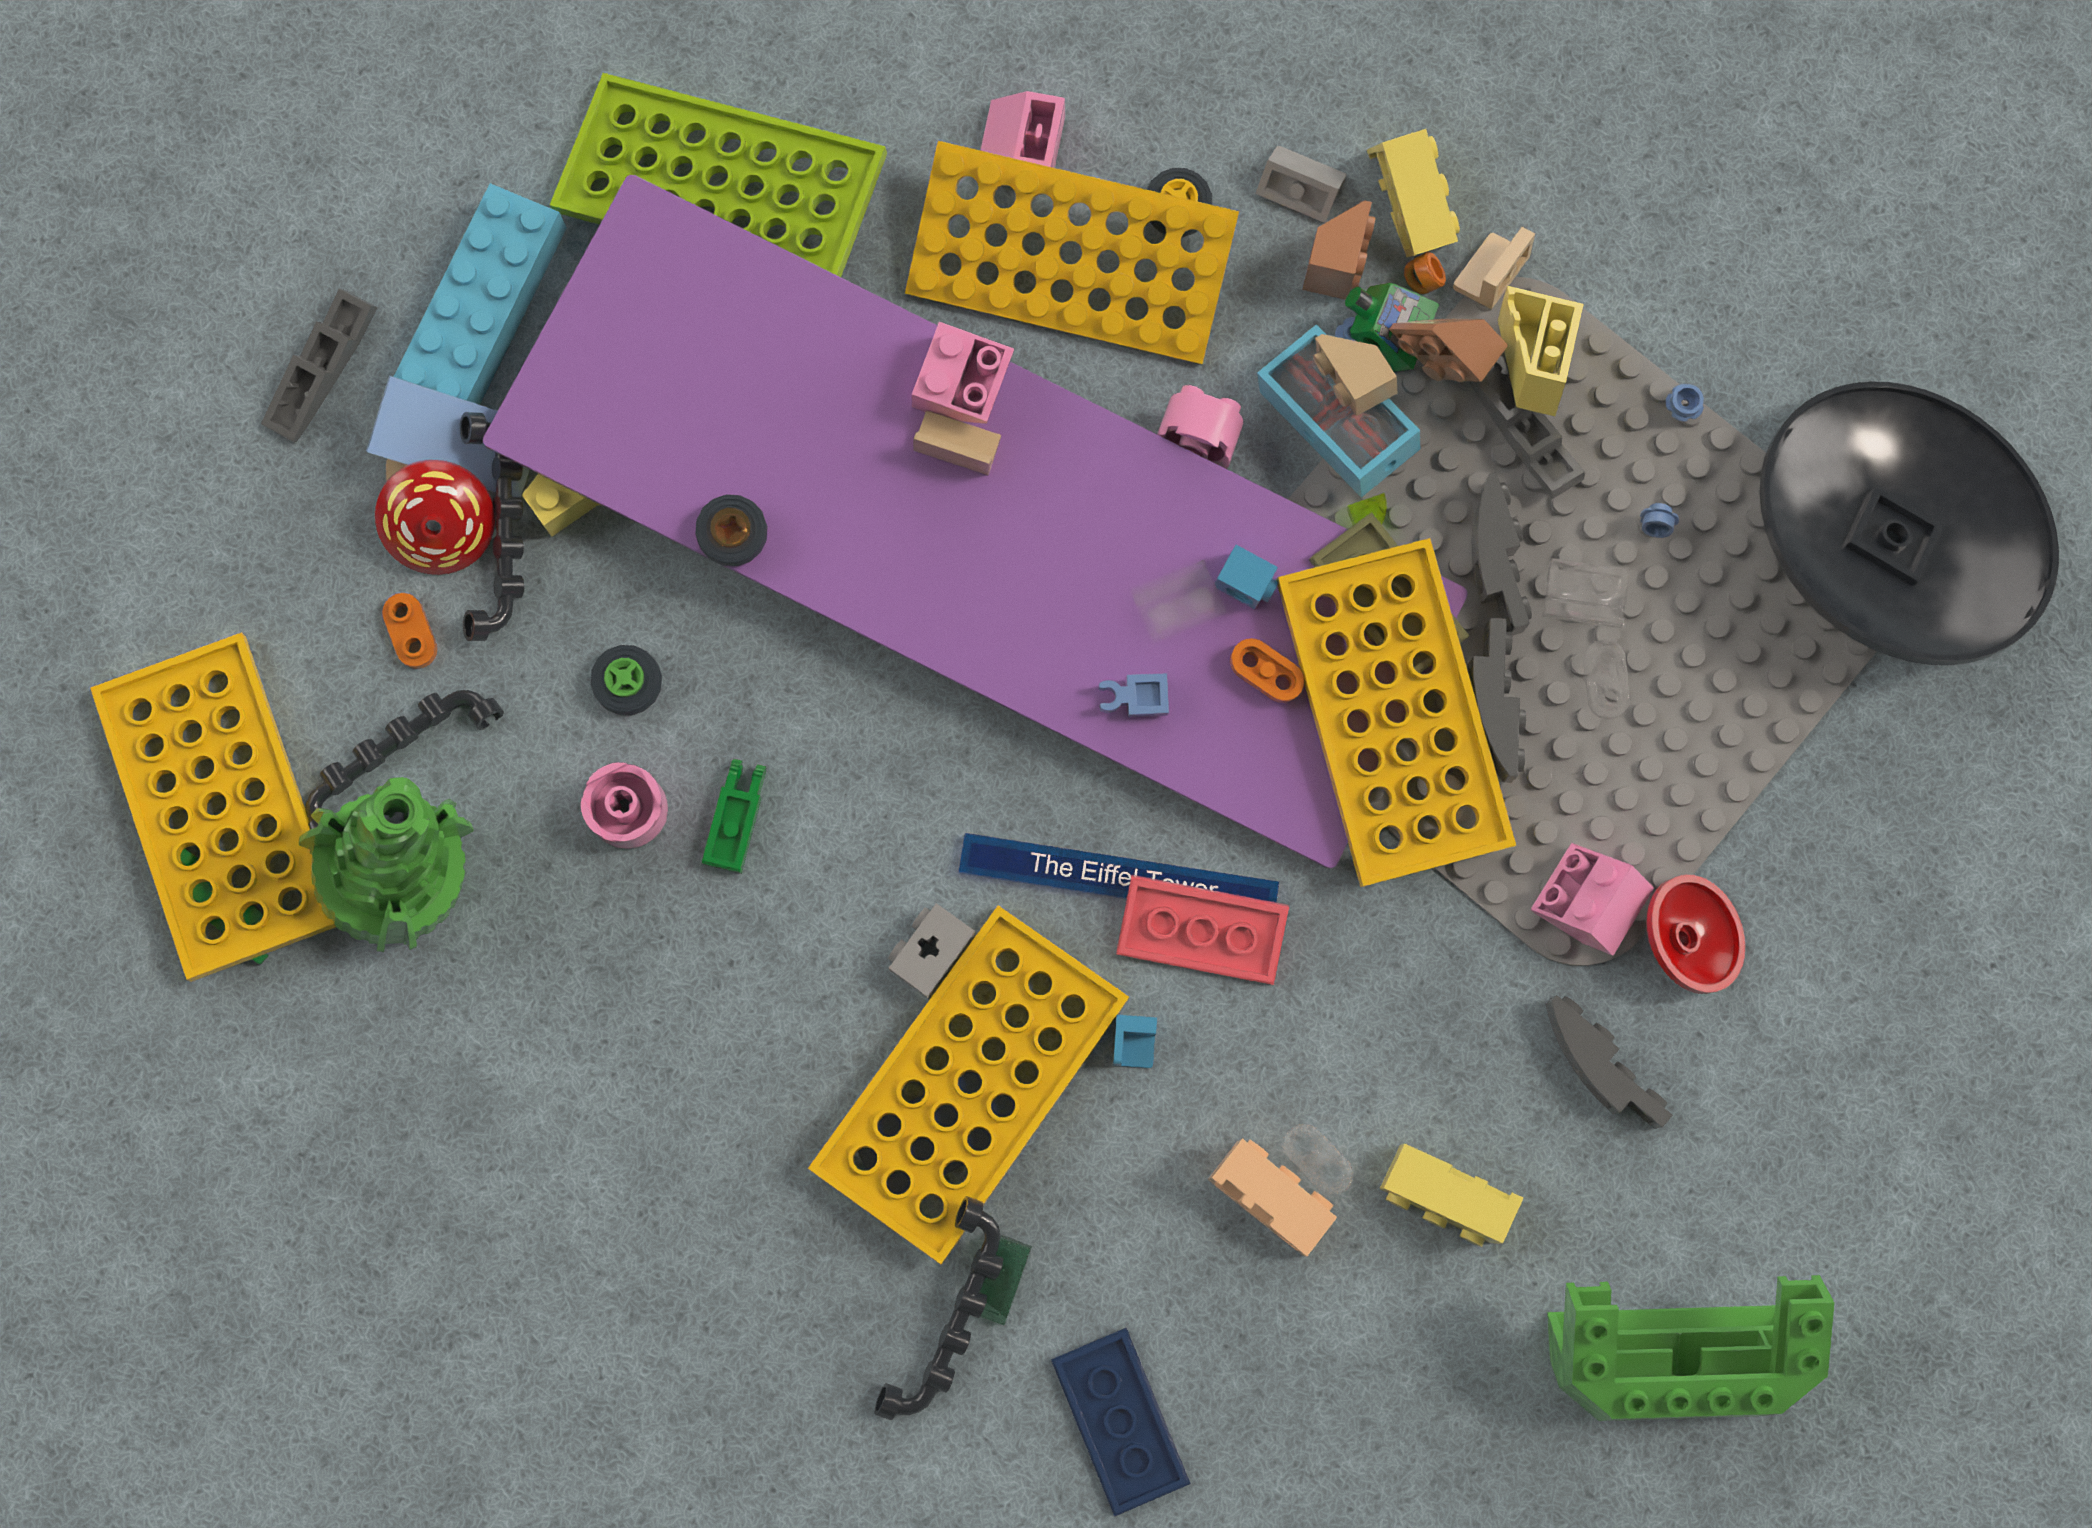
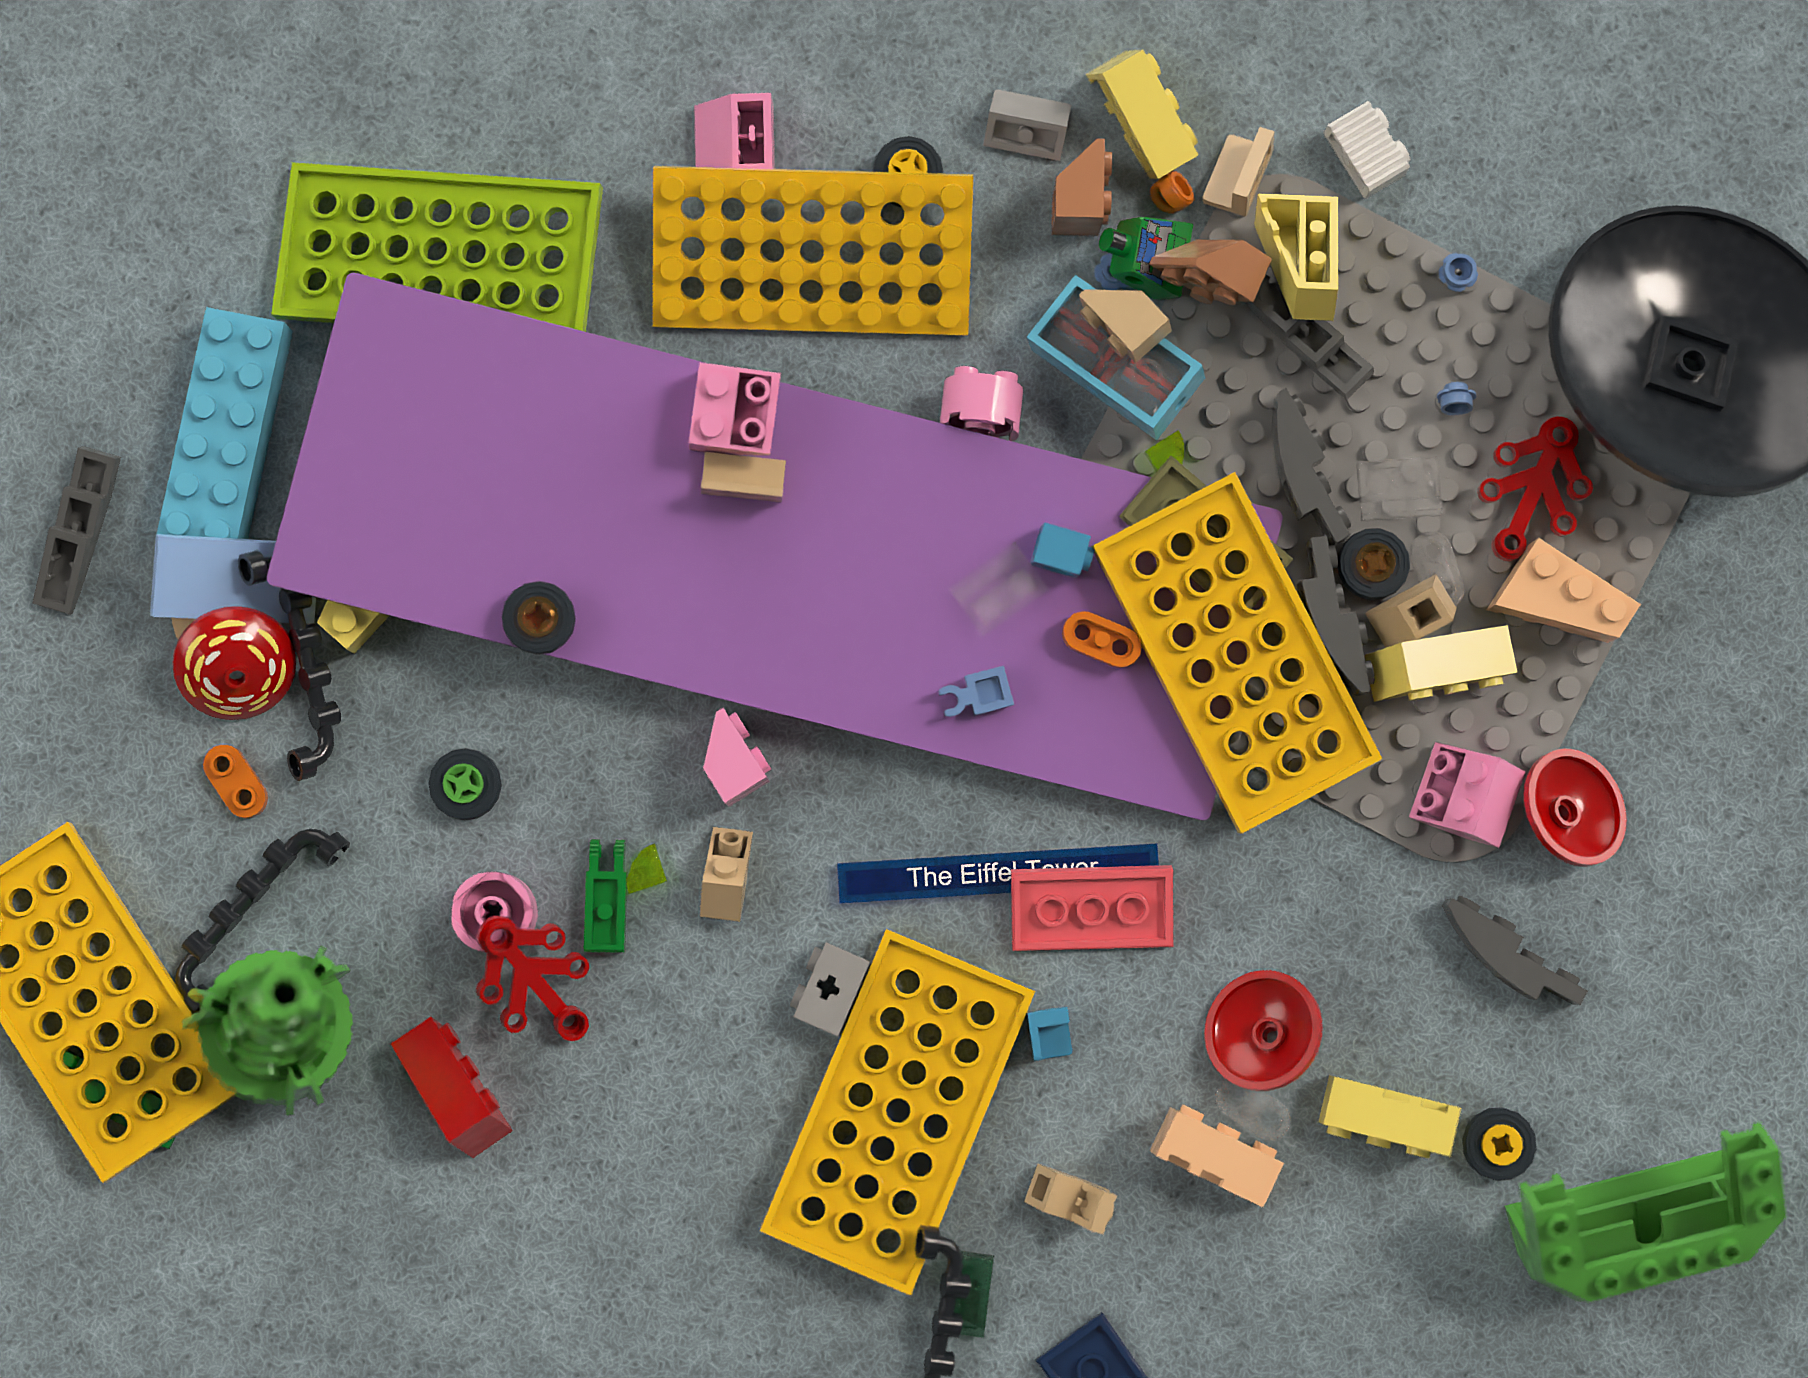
camera: 15 degrees left, 5 degrees up
none -> red wedge [391,1016,513,1158]
none -> red plant [476,916,589,1041]
none -> clear neon green tile [627,843,668,894]
none -> tan slope [700,827,753,922]
none -> bright pink slope [703,708,771,807]
none -> tan brick [1024,1164,1117,1234]
none -> red dish [1204,970,1323,1091]
none -> white brick [1323,101,1410,199]
none -> black wheel [1337,528,1410,600]
none -> light yellow wedge [1364,625,1517,702]
none -> tan slope [1365,574,1456,647]
none -> black wheel [1462,1107,1537,1181]
none -> red plant [1477,416,1593,561]
none -> light nougat wedge [1486,538,1641,643]

